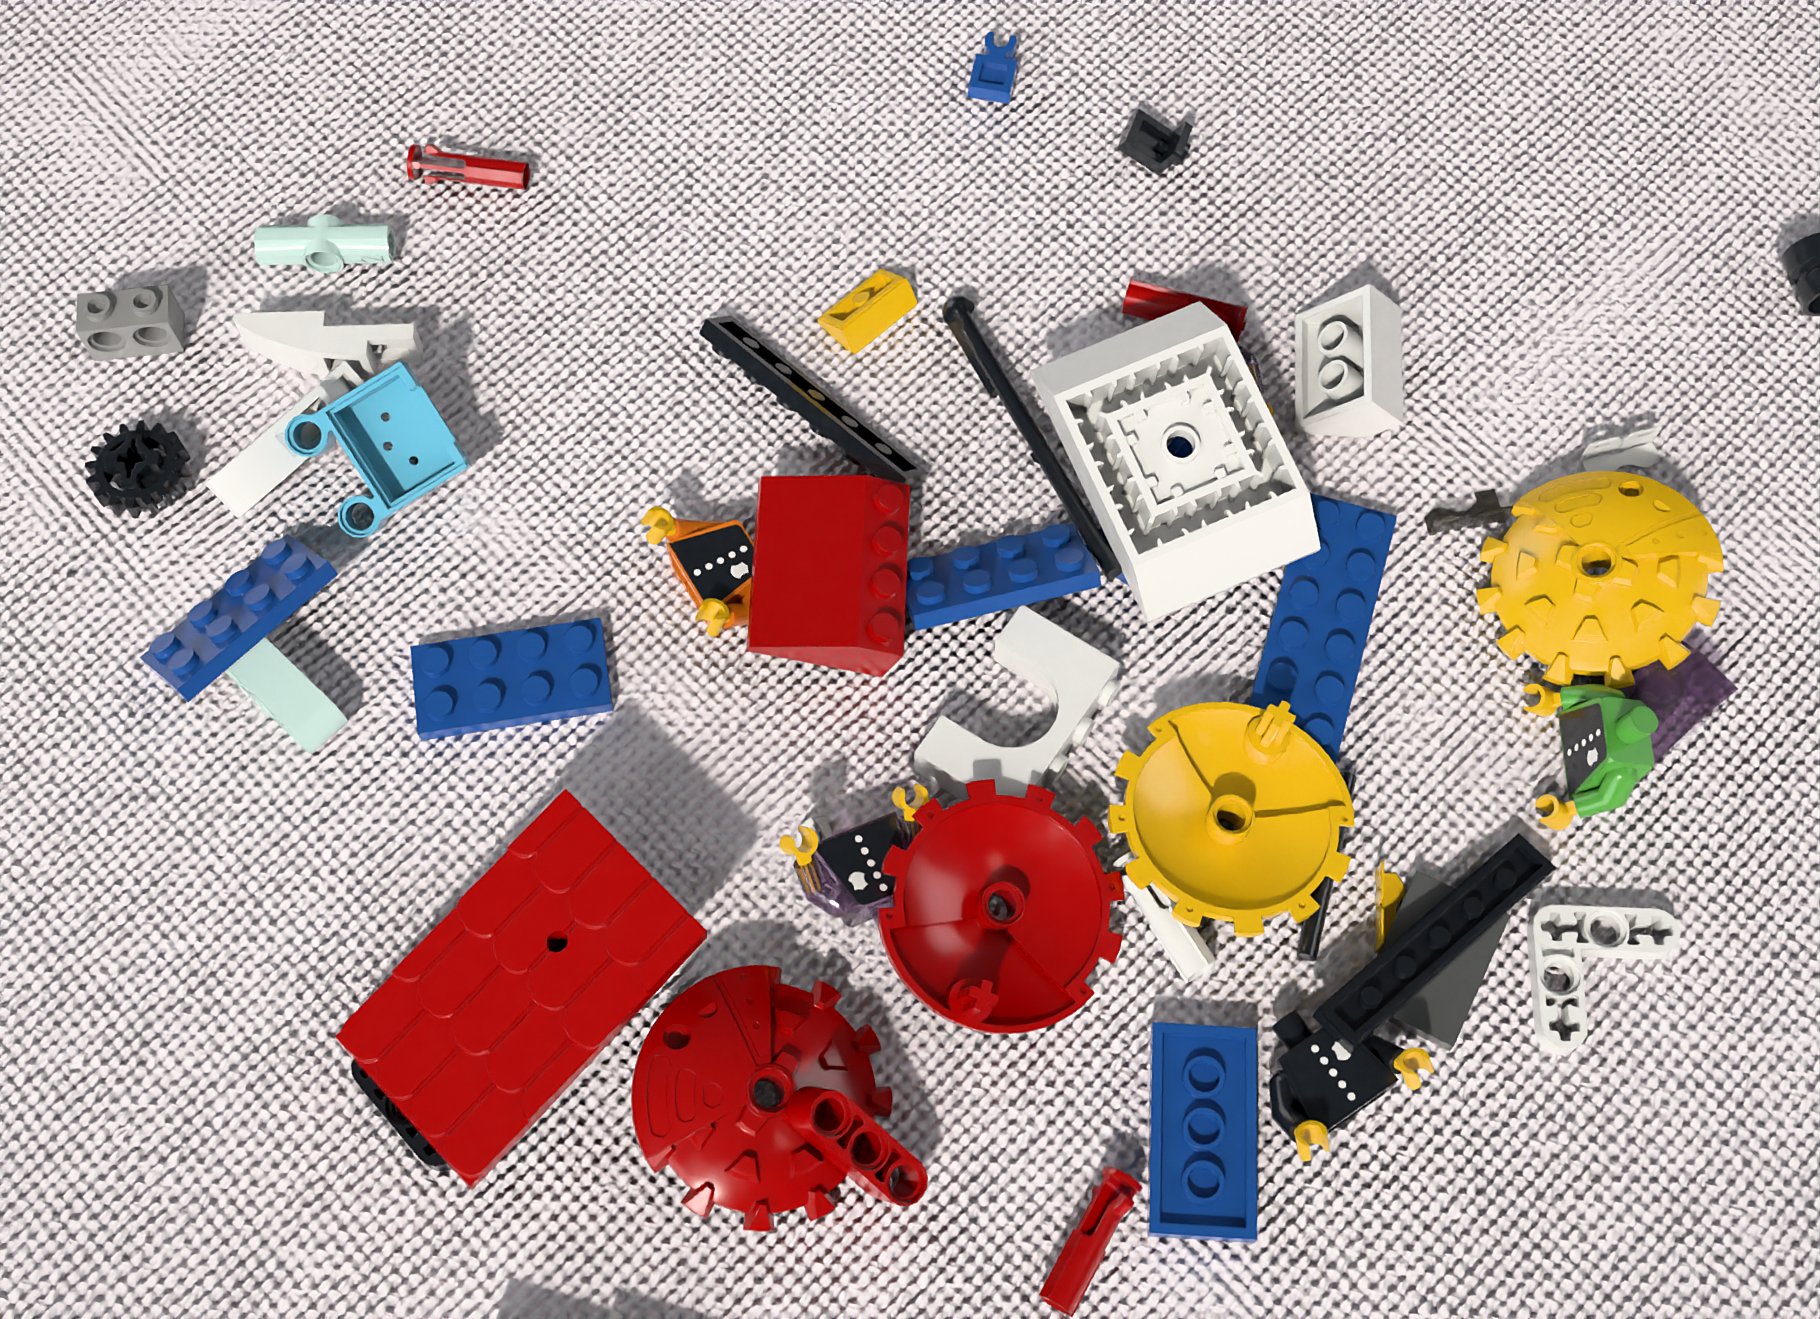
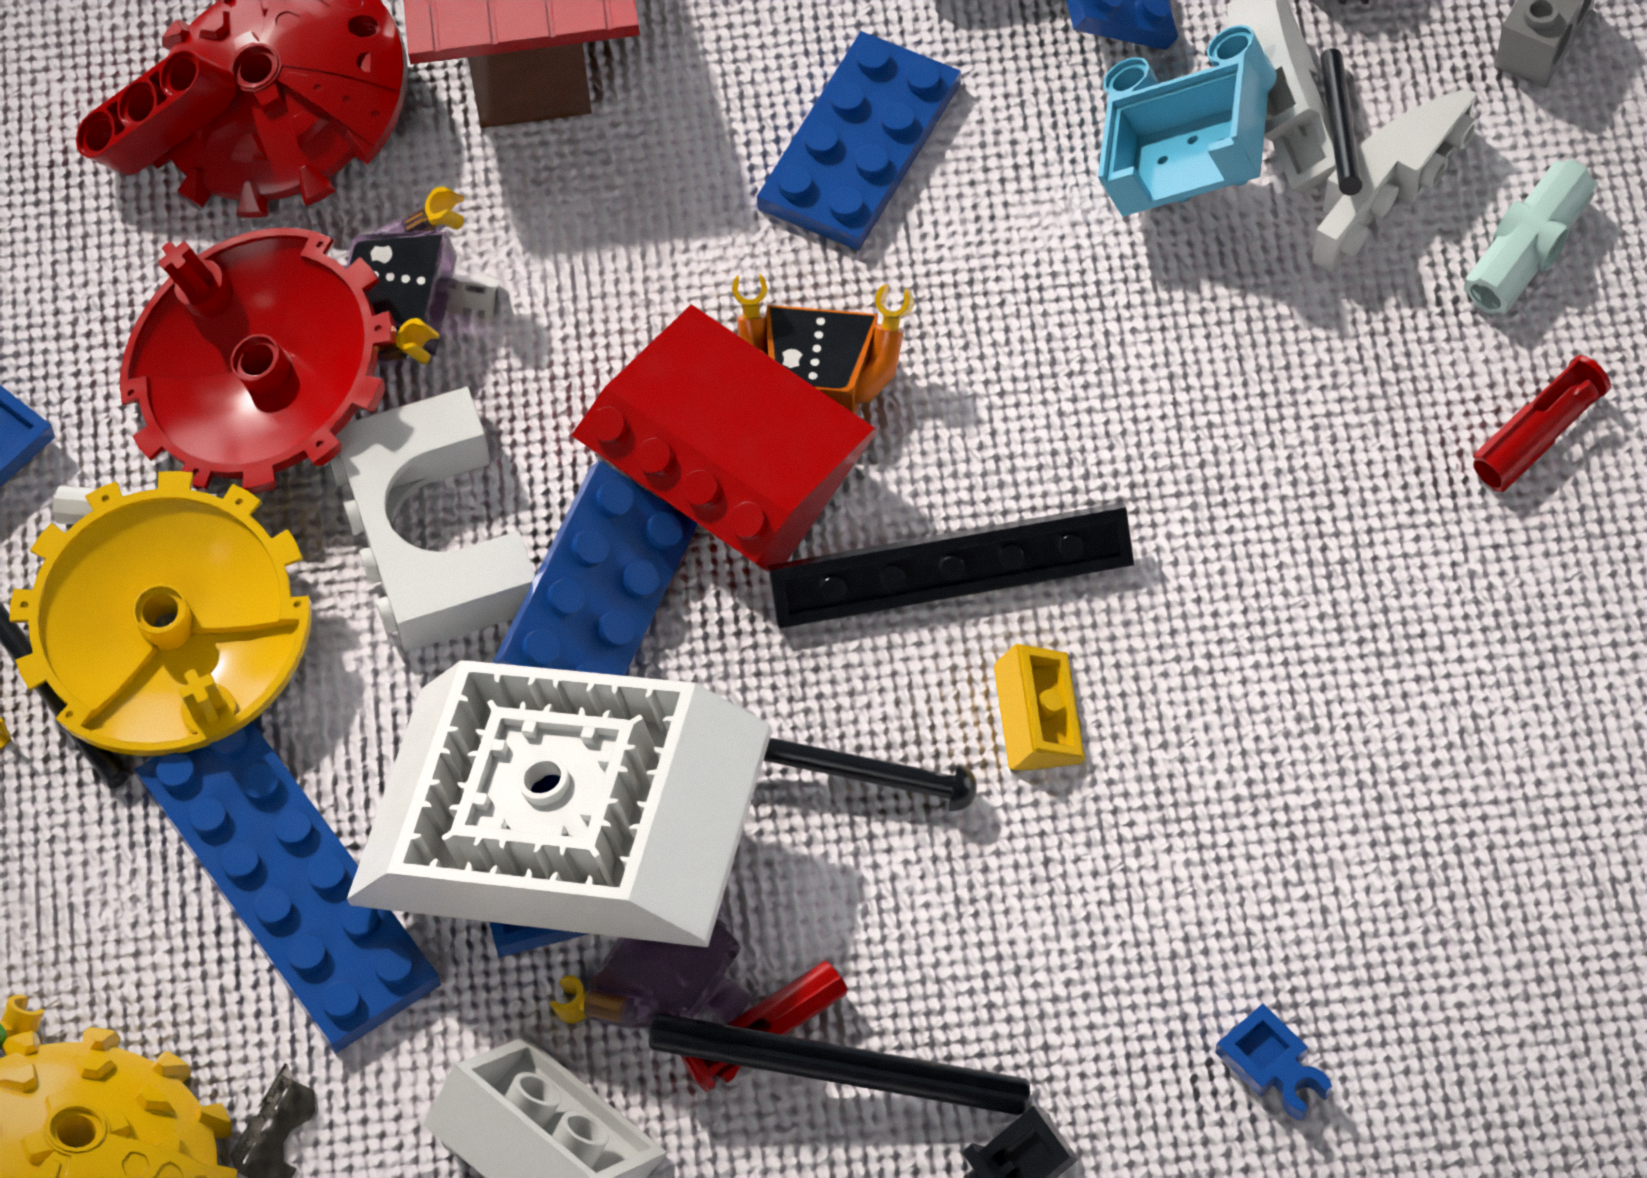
camera: 130 degrees right, 5 degrees down
none -> black axle [648,1013,1030,1115]
none -> black bar [1320,48,1362,196]

